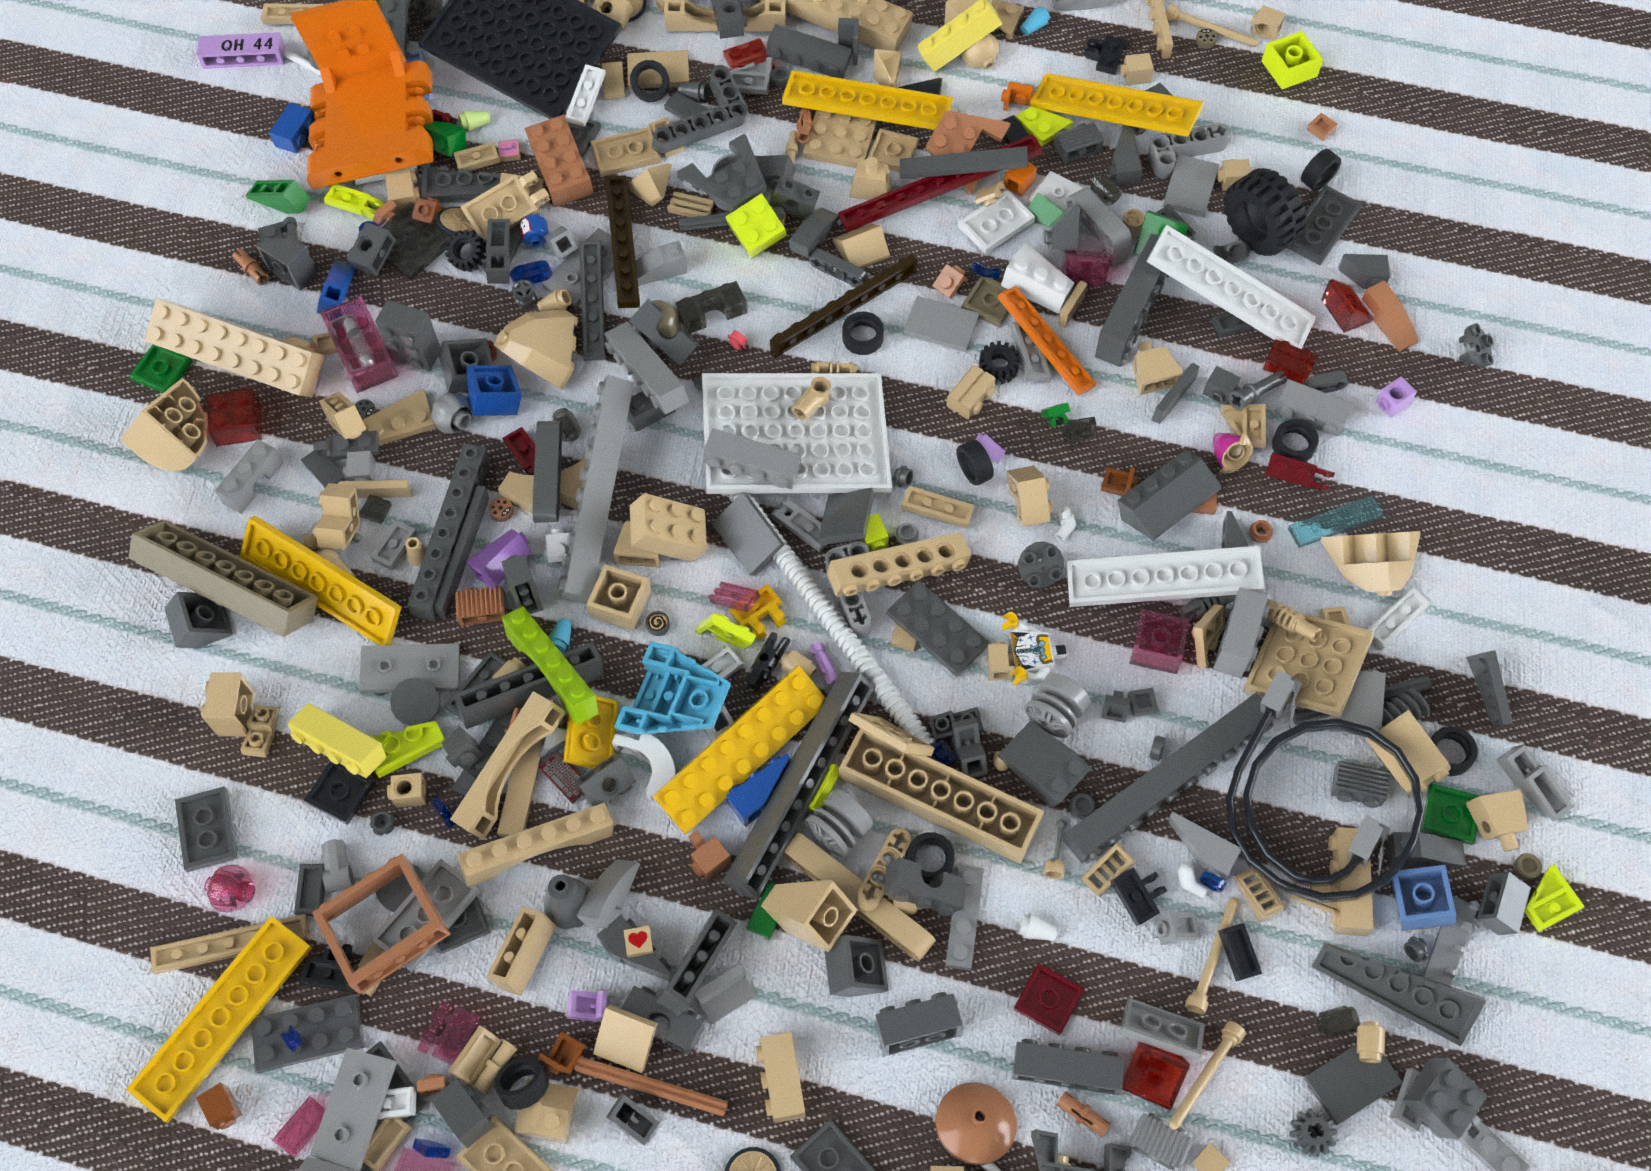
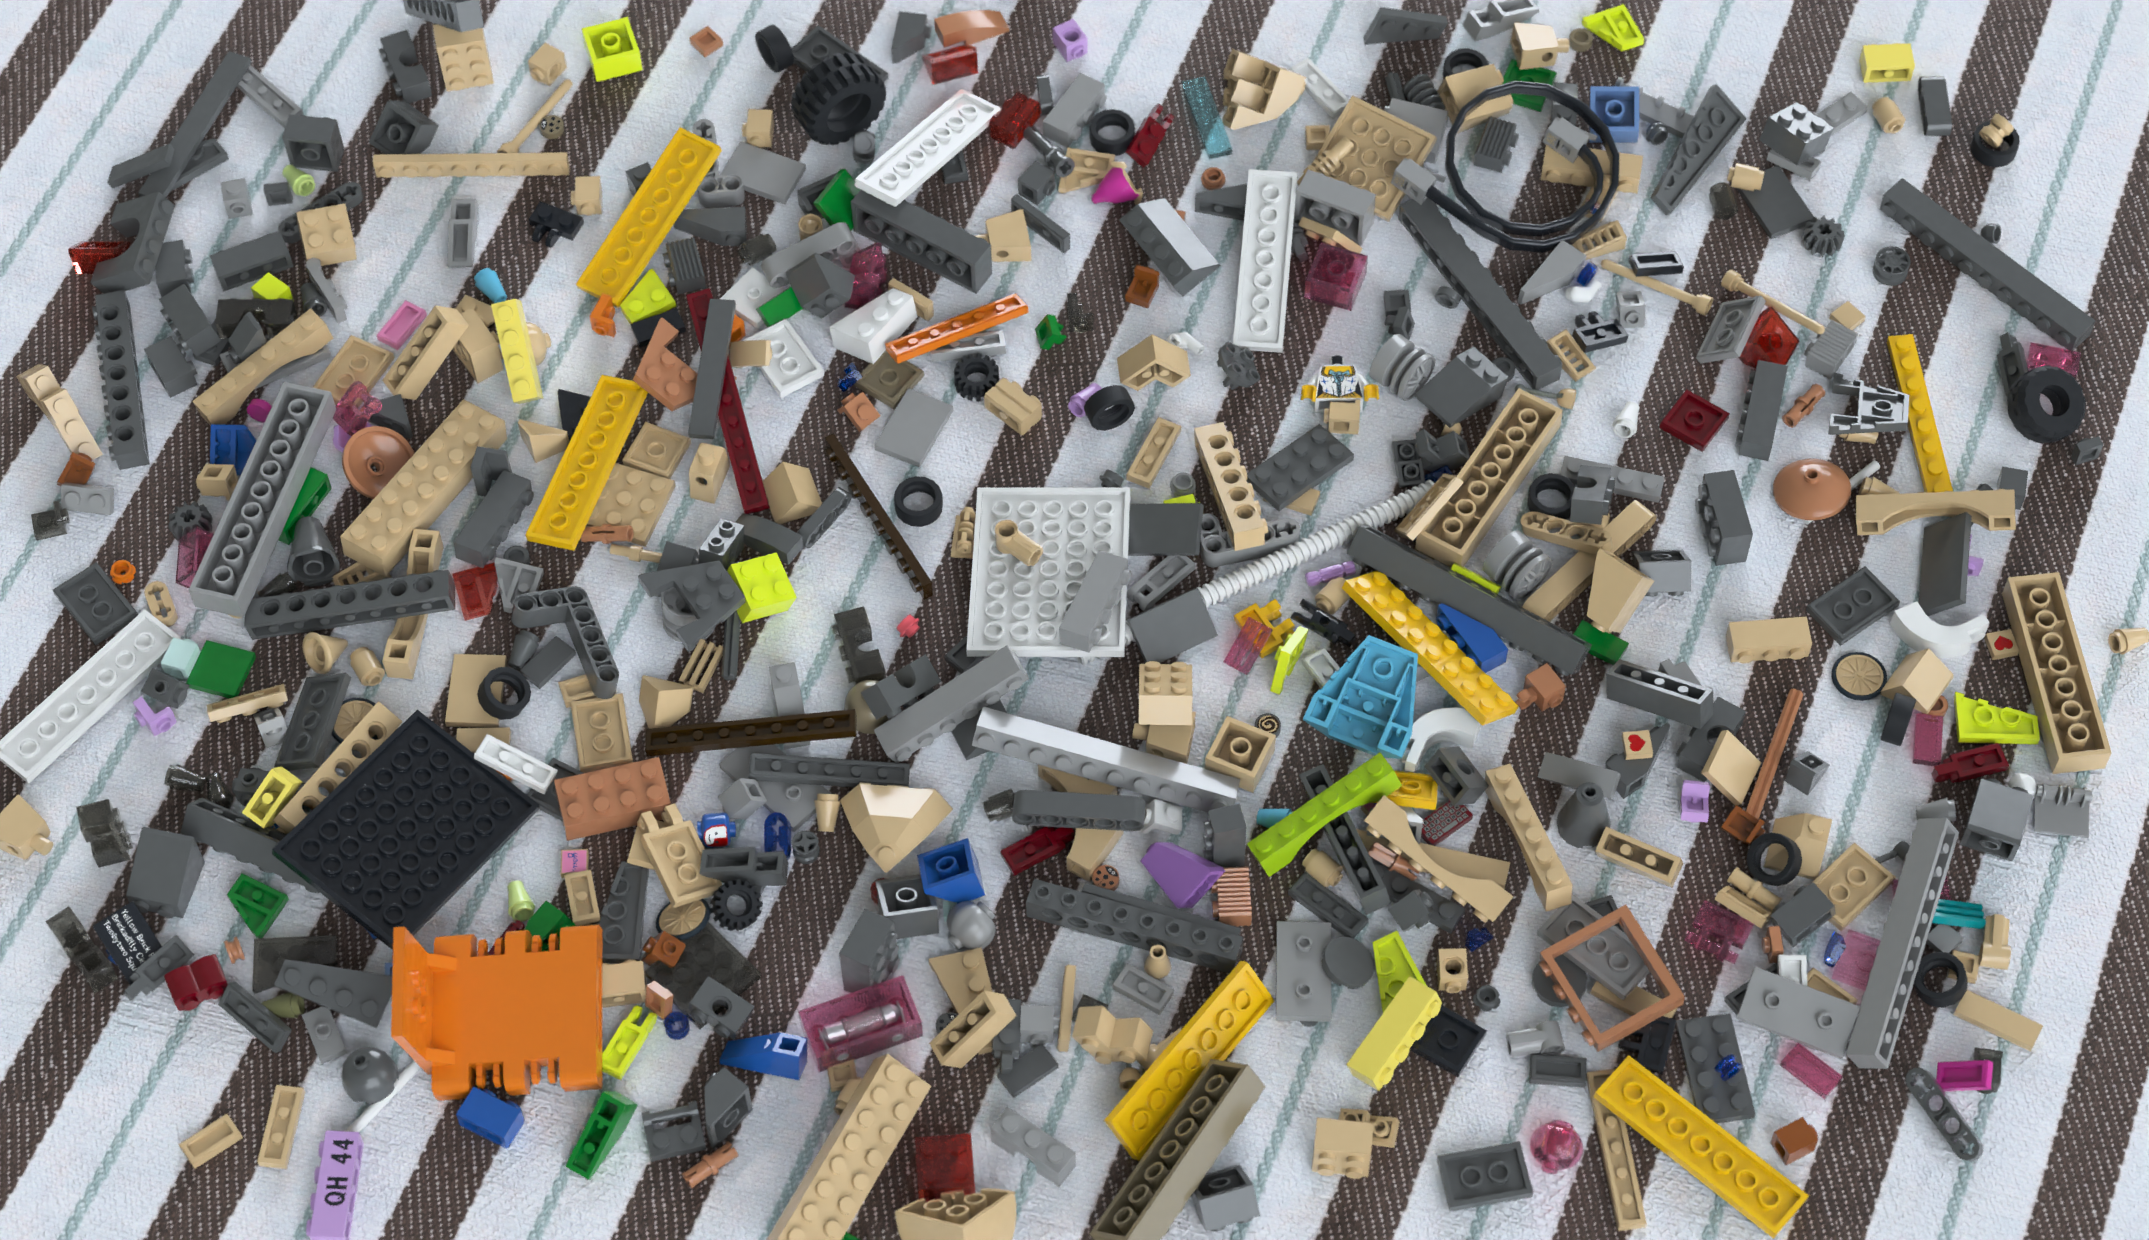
camera: 85 degrees left, 5 degrees down
brick [1477,872,1531,935] -> none

